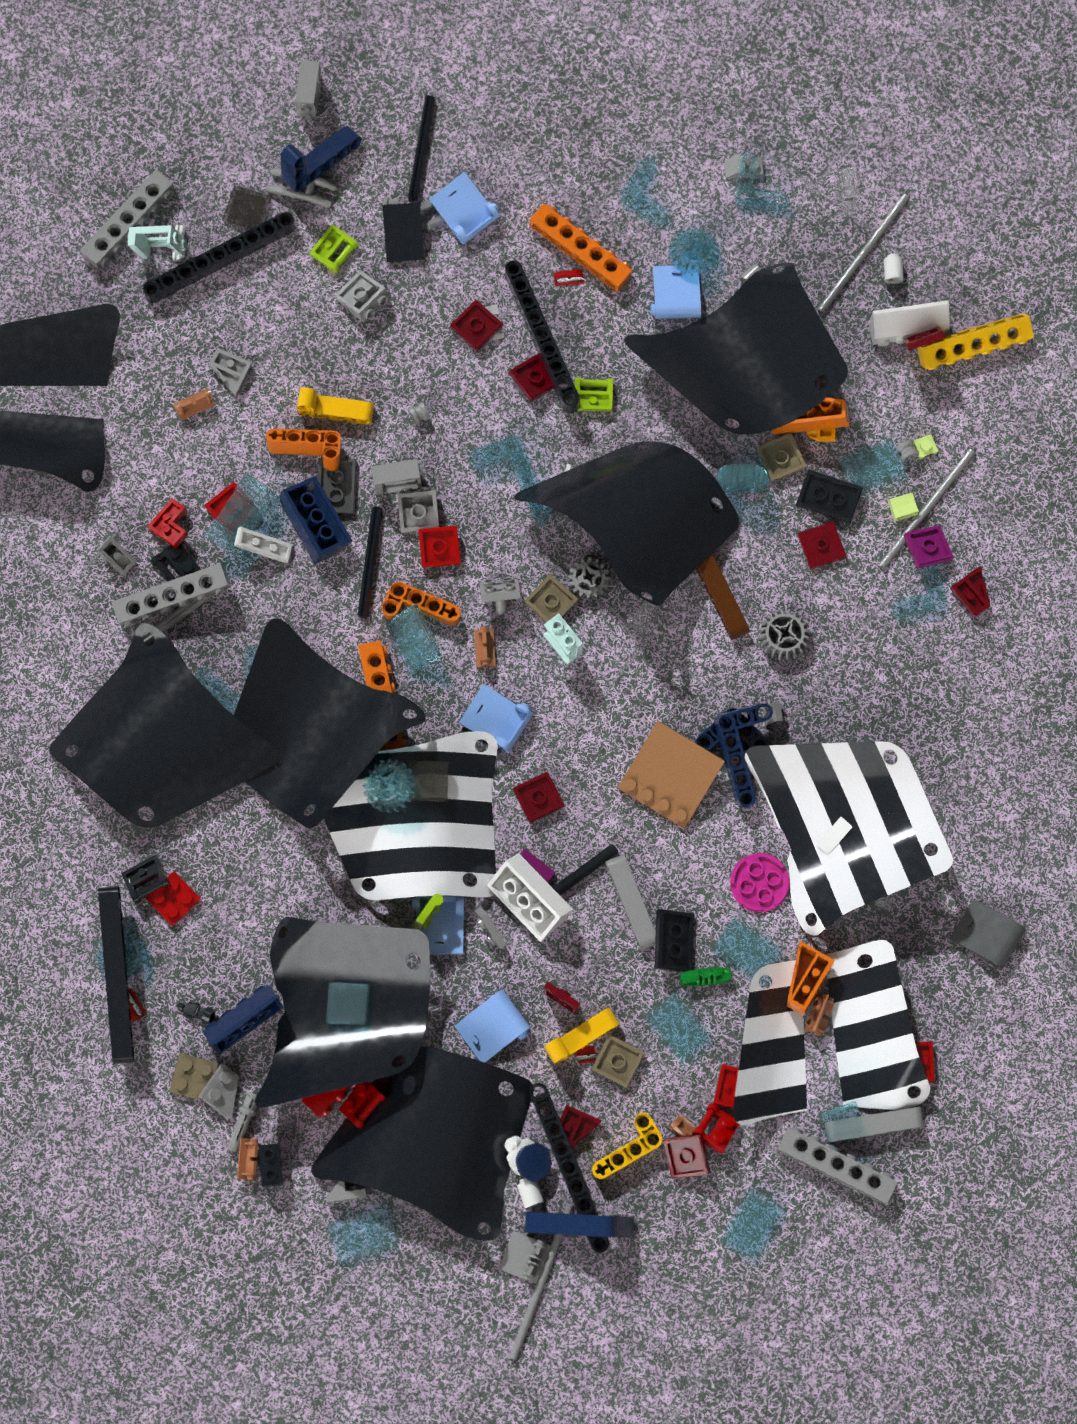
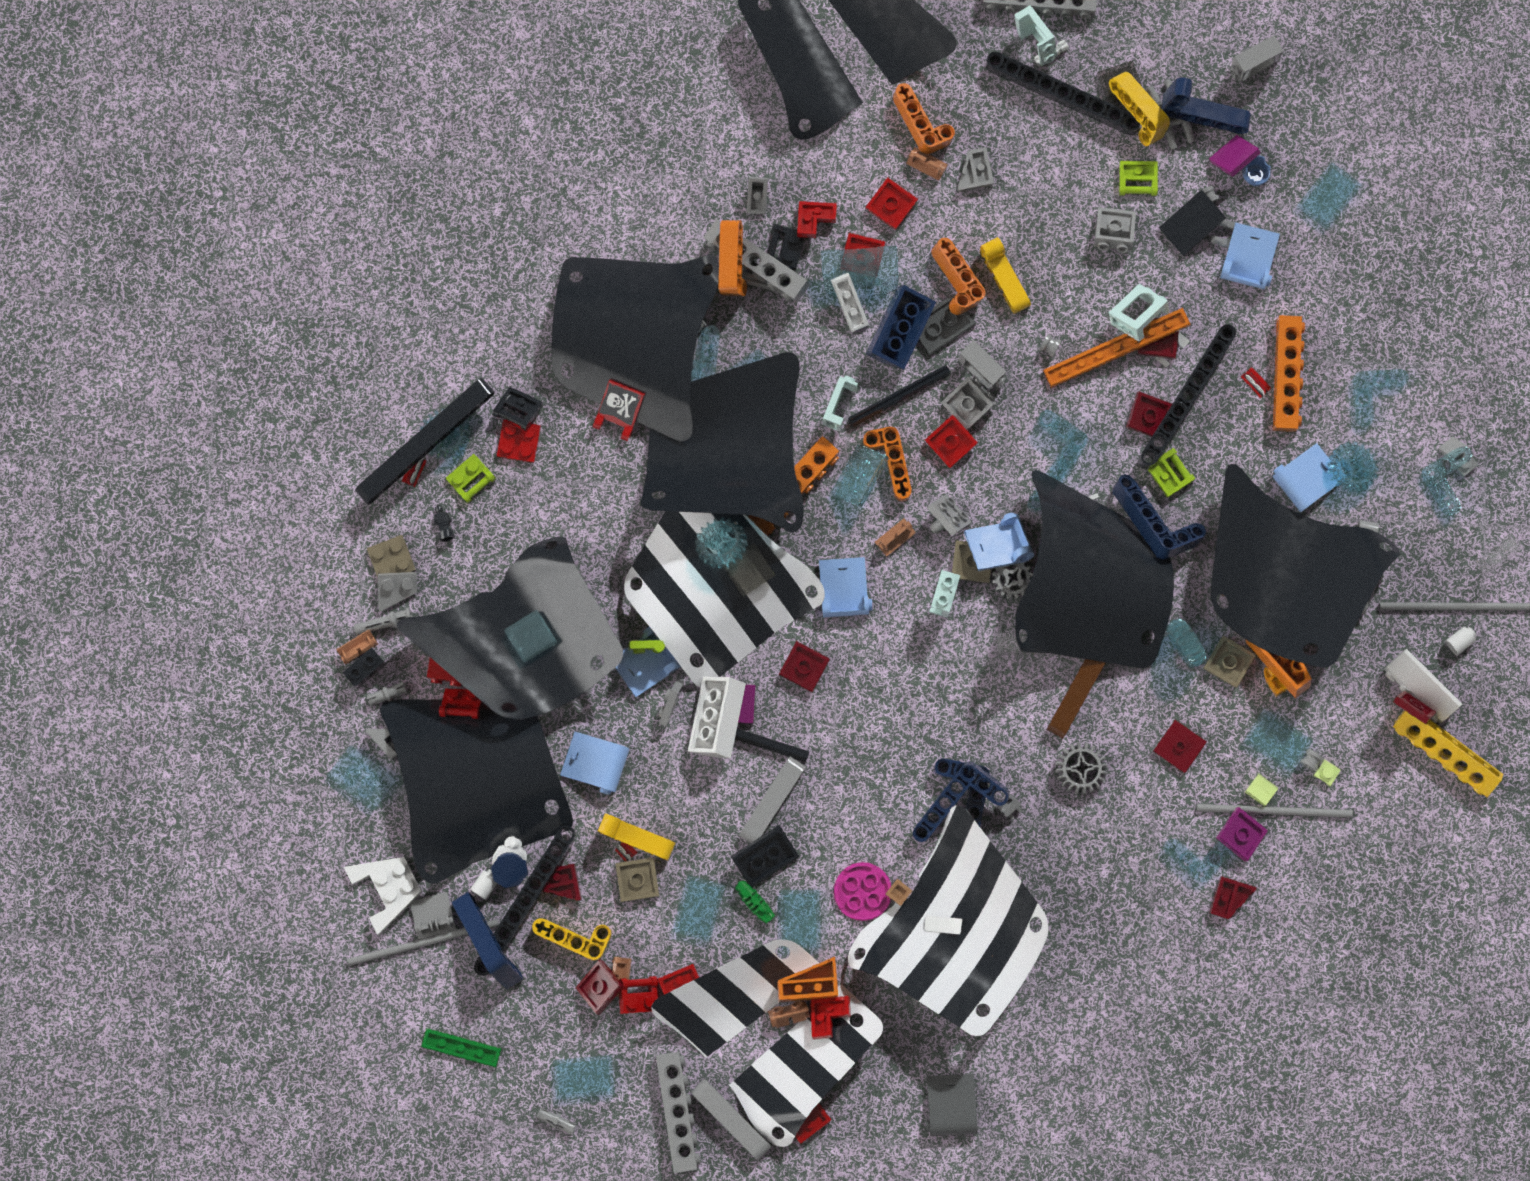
camera: 60 degrees right, 5 degrees up
dark blue slope [202,985,284,1055] -> none
black axle [408,95,435,201] -> none
dark red plate [543,981,581,1014] -> none
medium nougat plate [618,721,725,829] -> none
black tile [796,469,863,524] -> none
clear light blue tile [818,1101,858,1124] -> none
none -> white wing [344,857,422,936]
none -> light grey pin [367,681,407,707]
none -> green tile [421,1028,502,1068]
none -> lime plate [445,454,496,504]
none -> light grey pin [536,1107,577,1135]
none -> flag [592,380,645,441]
none -> orange beam [718,220,747,296]
none -> red plate [811,996,851,1040]
none -> light aqua panel [823,376,858,432]
none -> red plate [865,177,918,230]
none -> medium nougat tile [885,879,913,906]
none -> orange beam [893,83,955,154]
none -> light blue door [964,513,1034,571]
none -> orange tile [1043,308,1191,388]
none -> yellow beam [1109,72,1170,146]
none -> light aqua panel [1109,284,1170,342]
none -> dark blue beam [1112,474,1206,560]
none -> magenta tile [1209,135,1261,177]
none -> medium blue hair [1242,155,1271,186]
none -> clear light blue tile [1296,162,1362,229]

